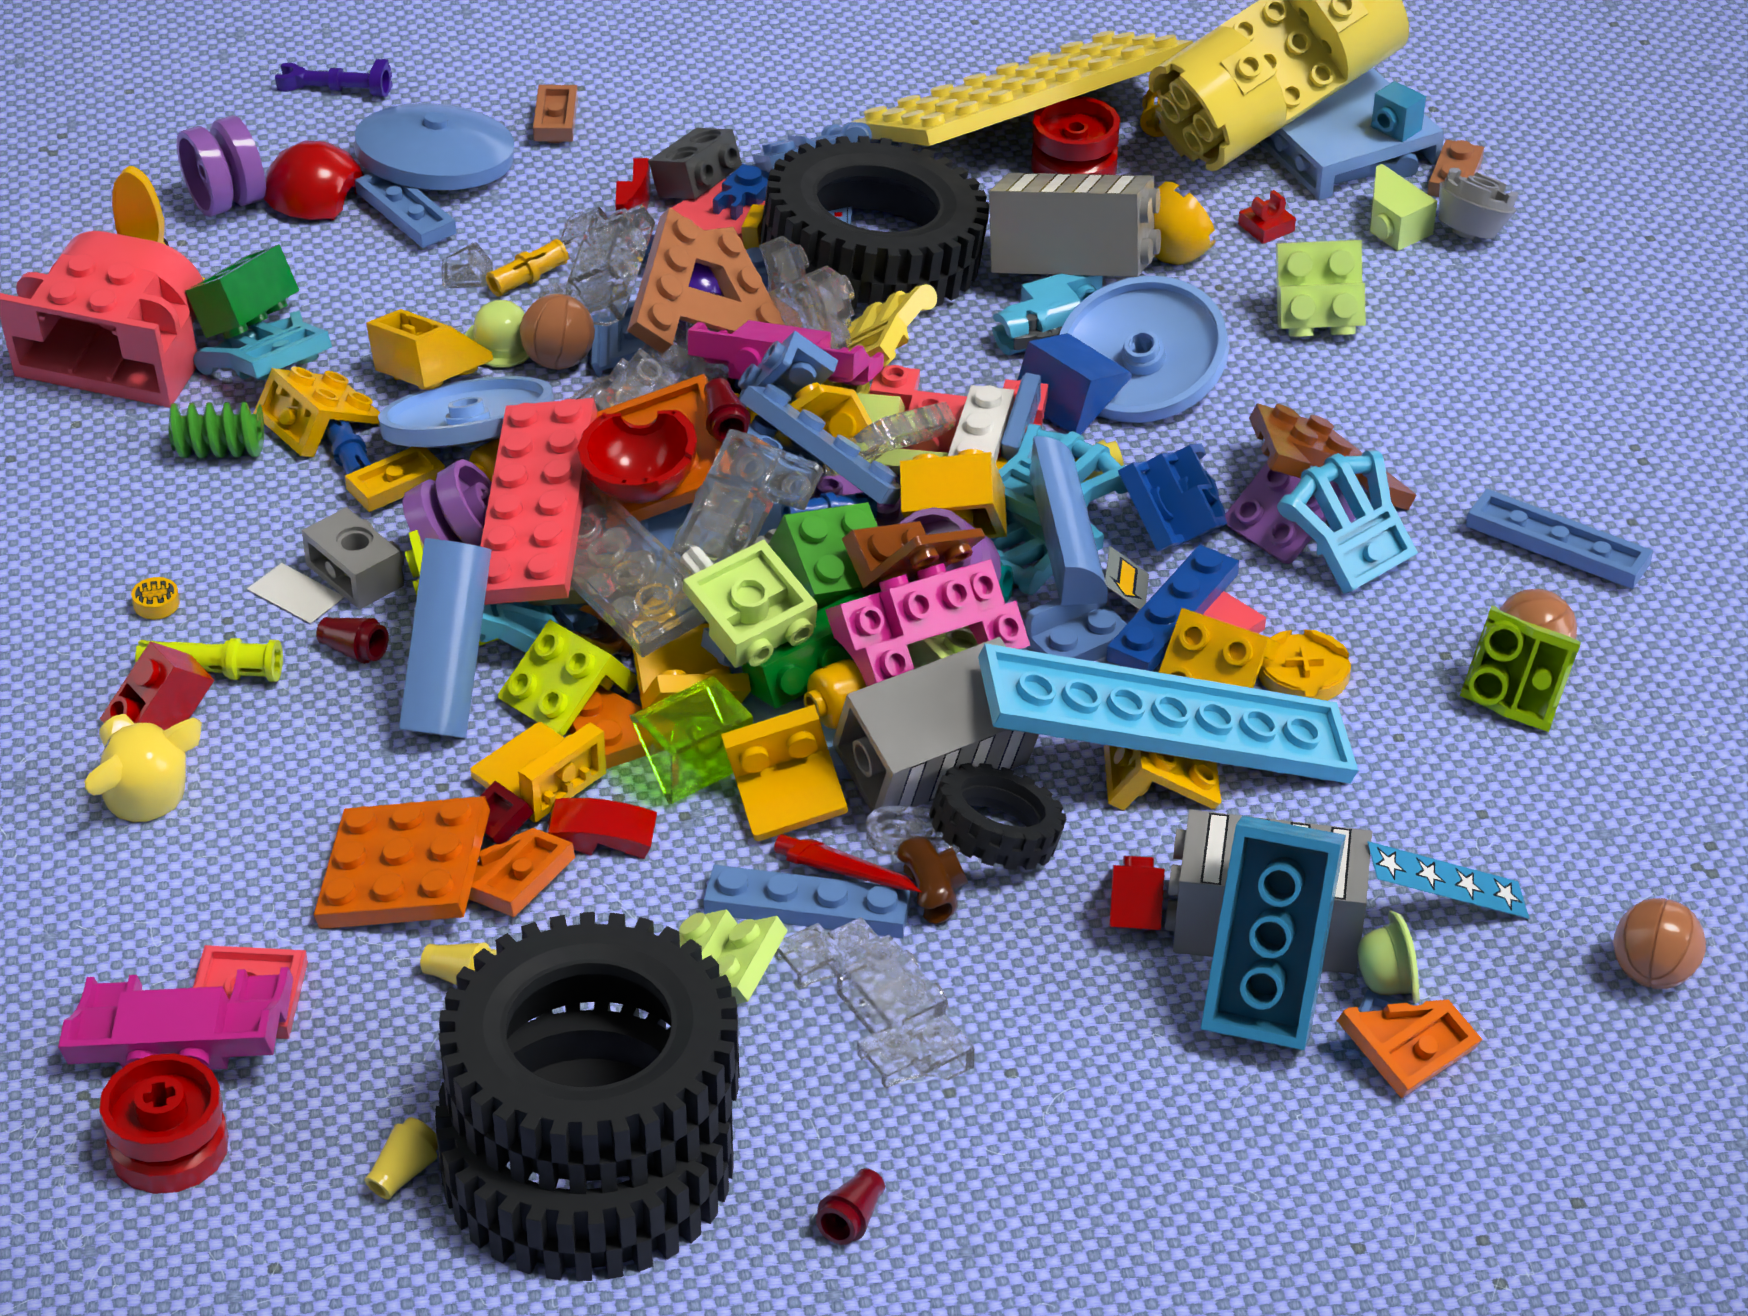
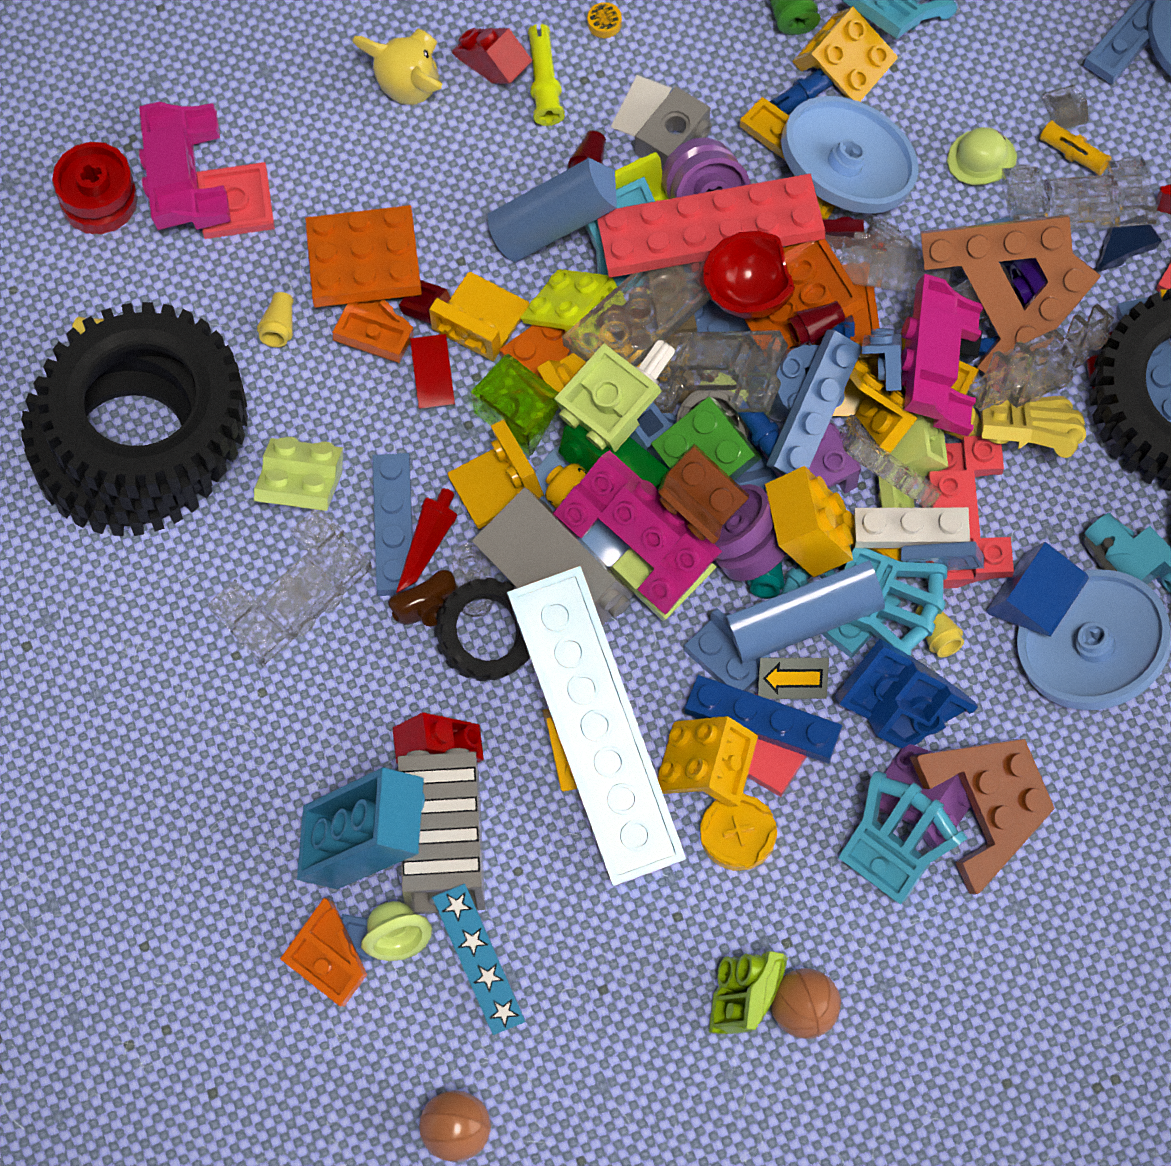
camera: 80 degrees right, 25 degrees up
yellow slope [366,309,493,390] -> none
nougat piece [520,294,595,370] -> none
dark red cone [816,1168,885,1245] -> none
medium blue plate [1466,489,1653,589] -> none

